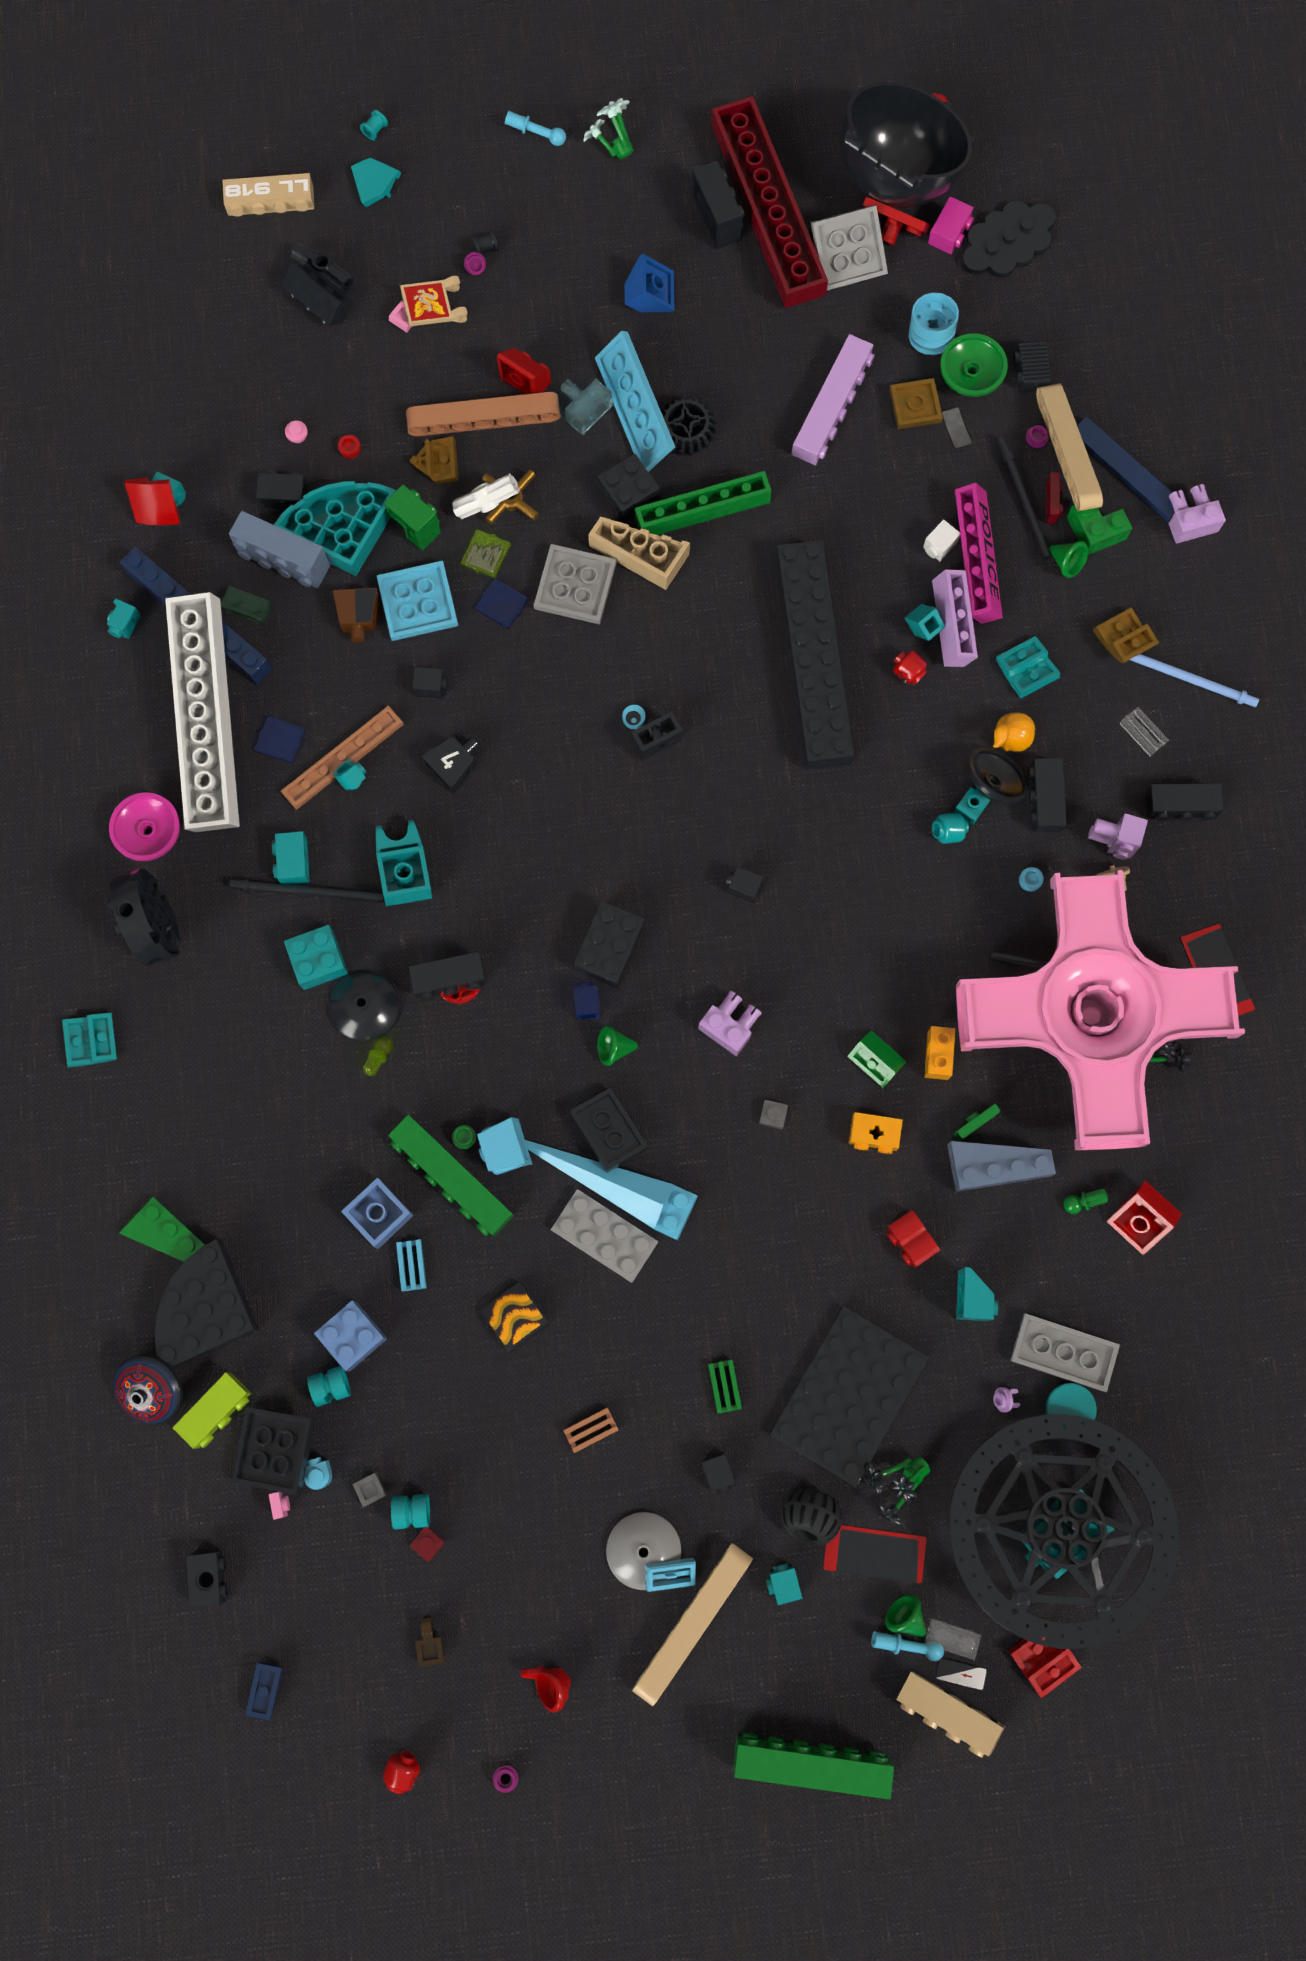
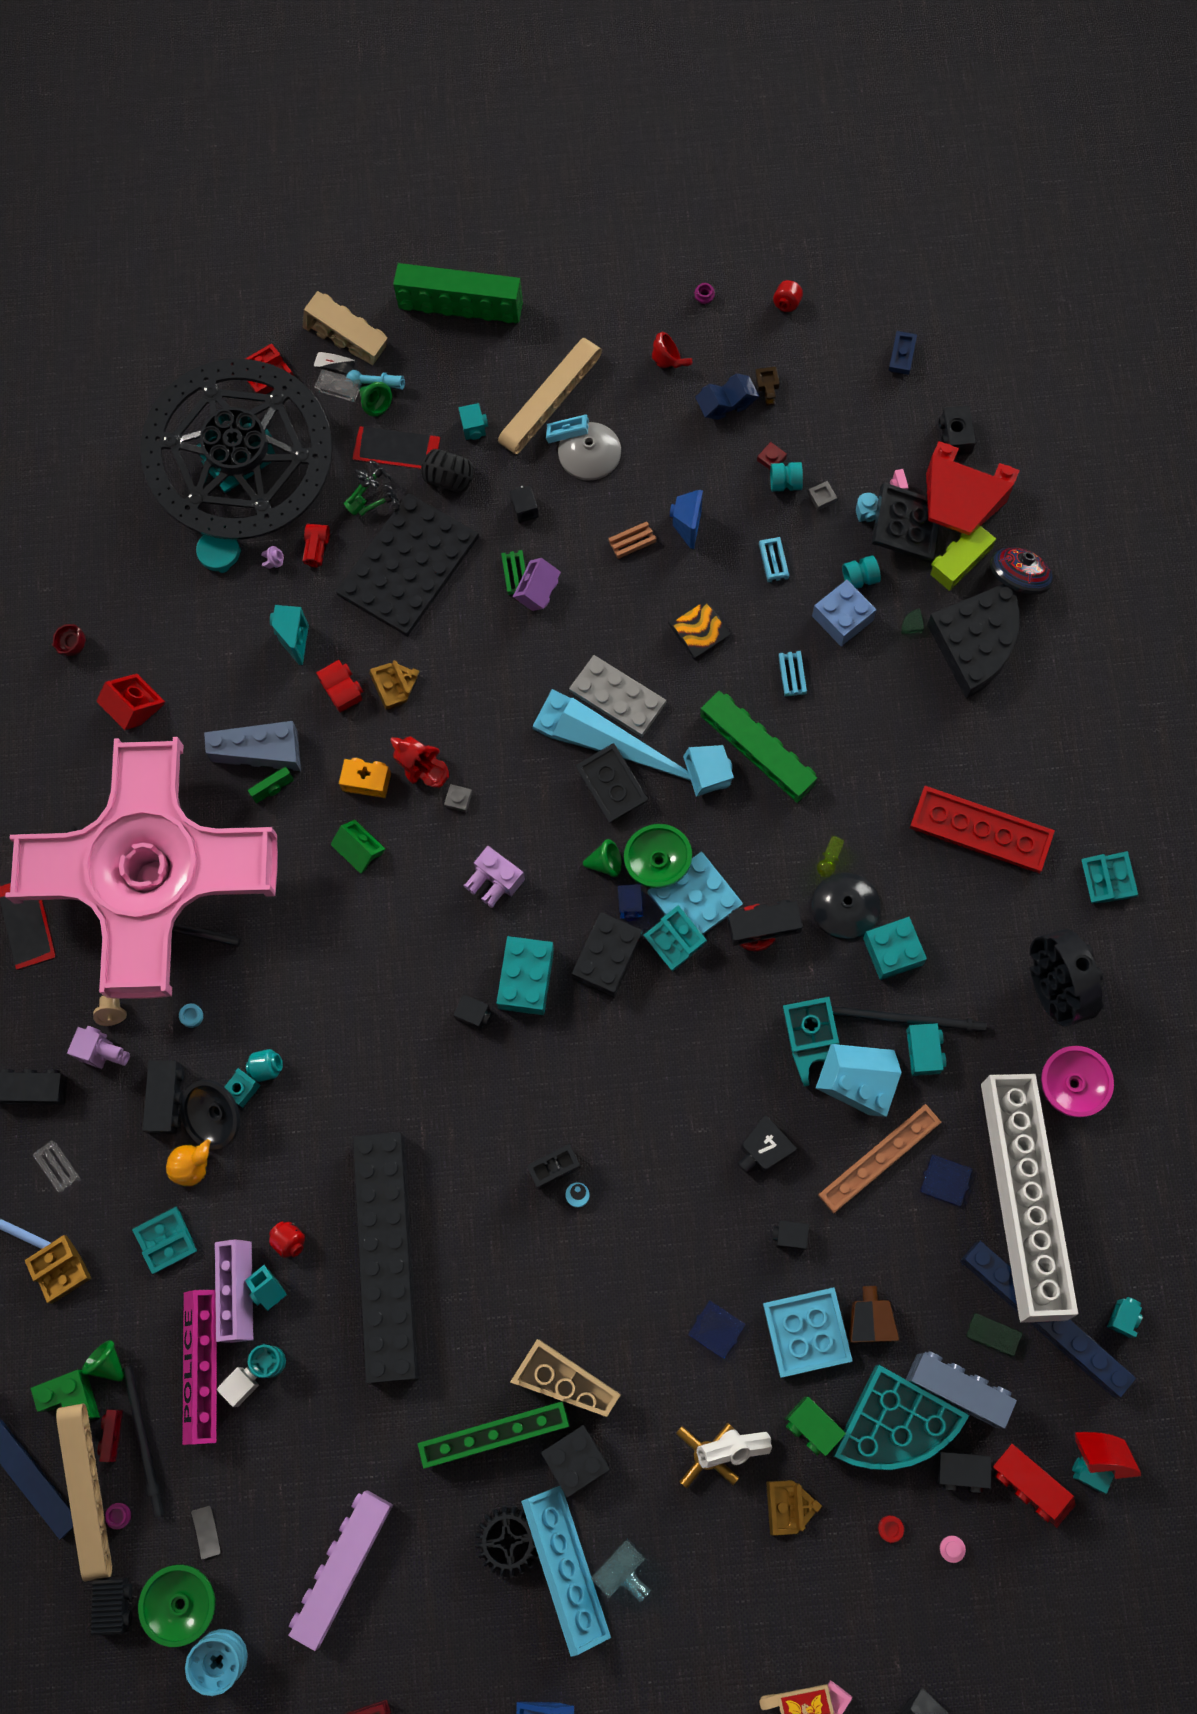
camera: 175 degrees left, 5 degrees down
green wing [120,1197,206,1261] -> none
teal plate [333,758,366,790] -> none
medium blue brick [341,1178,414,1249] -> none
nougat beam [406,392,560,436] -> none
green plate [452,1125,476,1149] -> none
piece [461,530,511,578] -> none
red slope [497,348,551,395] -> none
light grey plate [534,544,617,624] -> none
pearl gold plate [889,378,943,430] -> none
light orange brick [924,1026,955,1080] -> none
light grey plate [1010,1314,1120,1392] -> none
green axle [1063,1189,1108,1214] -> none
none -> dark red hair [52,624,86,656]
none -> teal wheel [248,1344,286,1378]
none -> red piece [303,523,330,567]
none -> pearl gold slope [369,660,419,710]
none -> red head [390,736,449,787]
none -> teal brick [496,936,554,1015]
none -> medium lavender brick [513,558,561,611]
none -> green dish [624,824,692,888]
none -> teal slope [644,905,707,972]
none -> medium azure plate [648,851,743,935]
none -> blue slope [670,490,703,549]
none -> dark blue brick [695,373,759,420]
none -> medium azure tile [759,537,789,582]
none -> medium azure wedge [816,1044,901,1117]
none -> clear green tile [901,609,924,634]
none -> red plate [910,786,1055,874]
none -> red wedge [926,441,1020,536]
none -> red wedge [993,1444,1076,1528]

